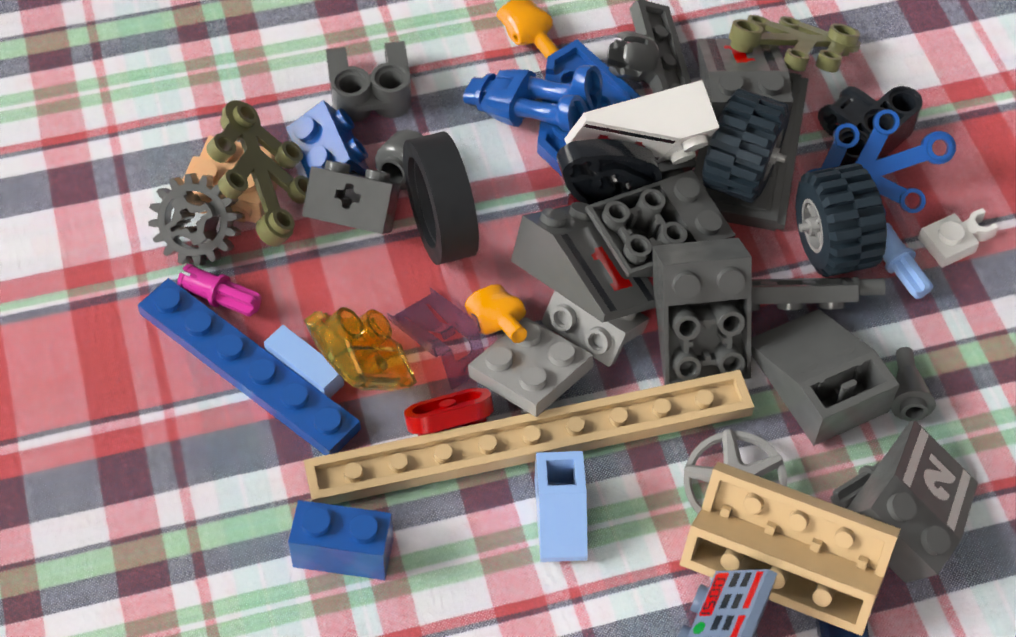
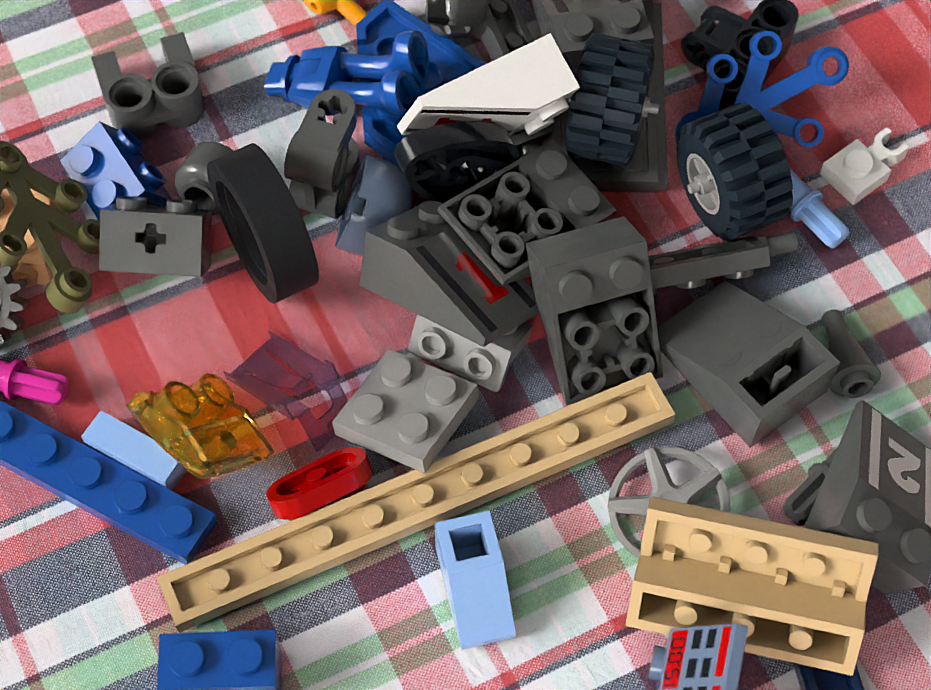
camera: 10 degrees left, 5 degrees up
light orange piece [465,284,527,343] -> none
none -> dark grey piece [284,89,360,219]
none -> sand blue cylinder [335,155,416,256]

